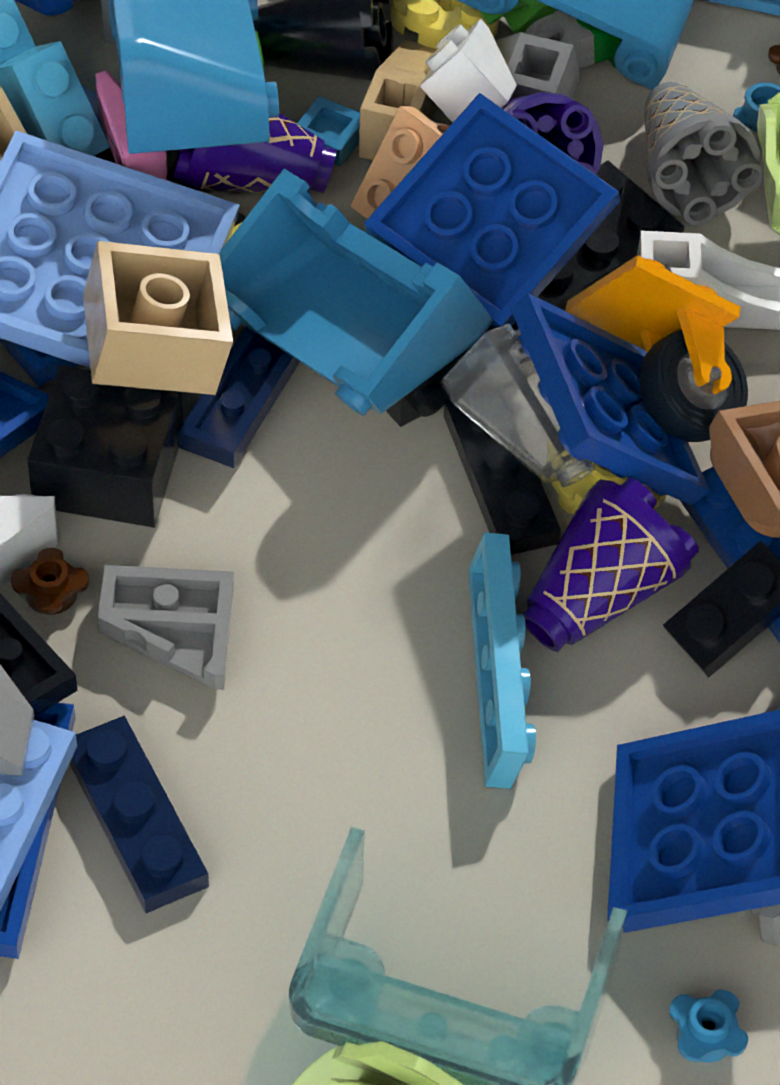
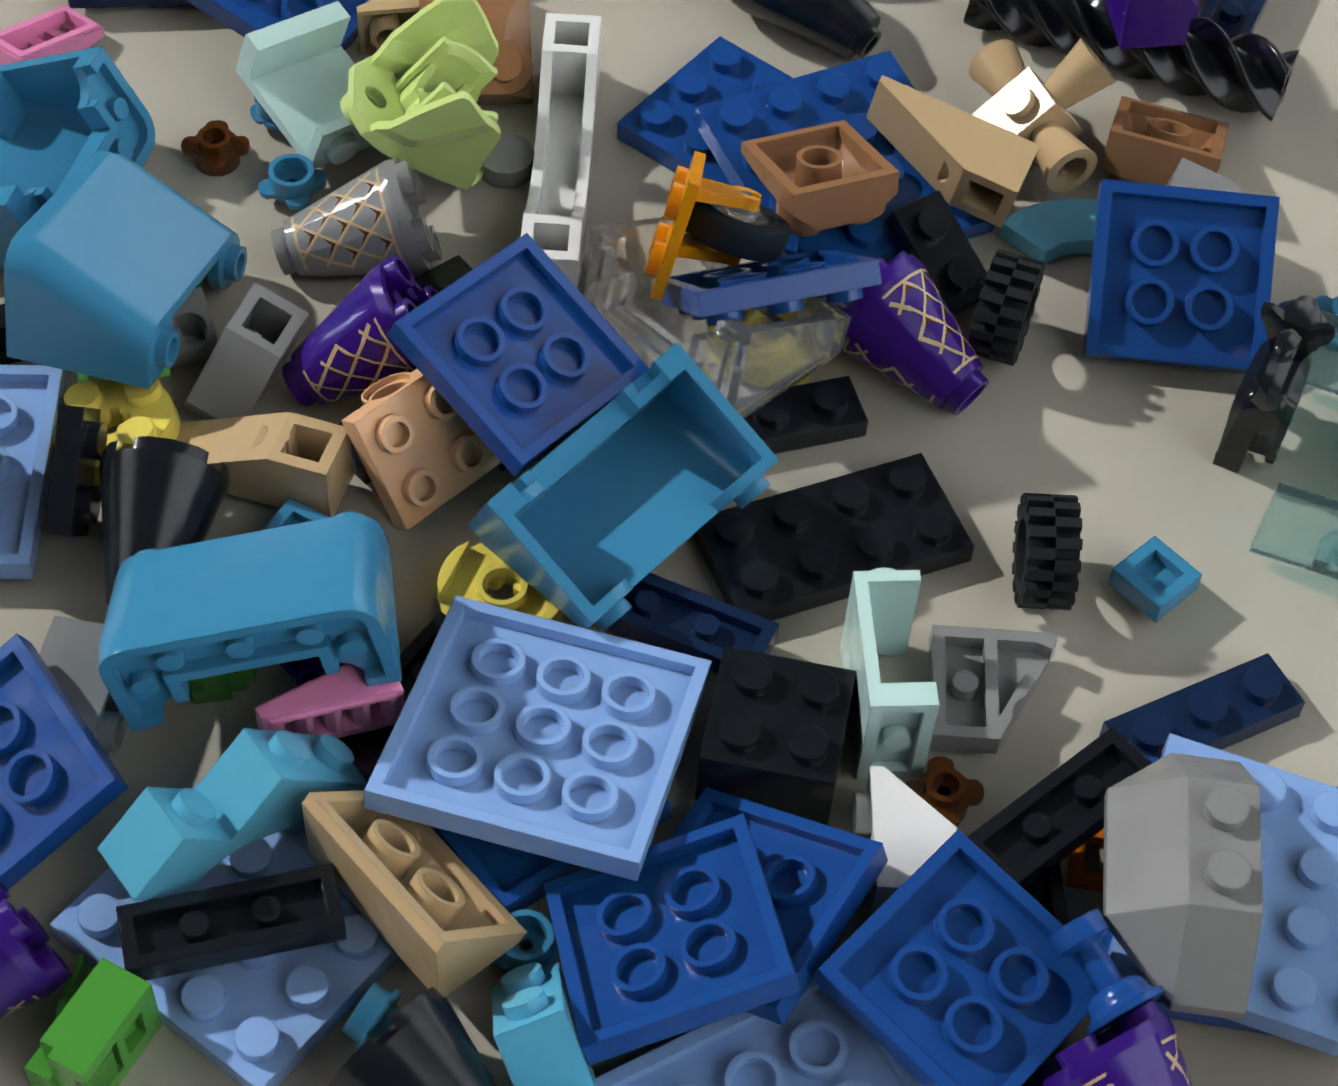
camera: 90 degrees left, 0 degrees up
tan brick [83,241,233,395] -> none
white slope [420,19,517,123] -> none
medium azure plate [468,532,536,789] -> none
none -> black plate [693,453,974,621]
none -> light aqua panel [840,567,939,780]
none -> black tyre [968,249,1045,366]
none -> black tyre [1012,493,1083,611]
none -> dark azure plate [1108,536,1203,623]
none -> black animal [1213,295,1337,473]

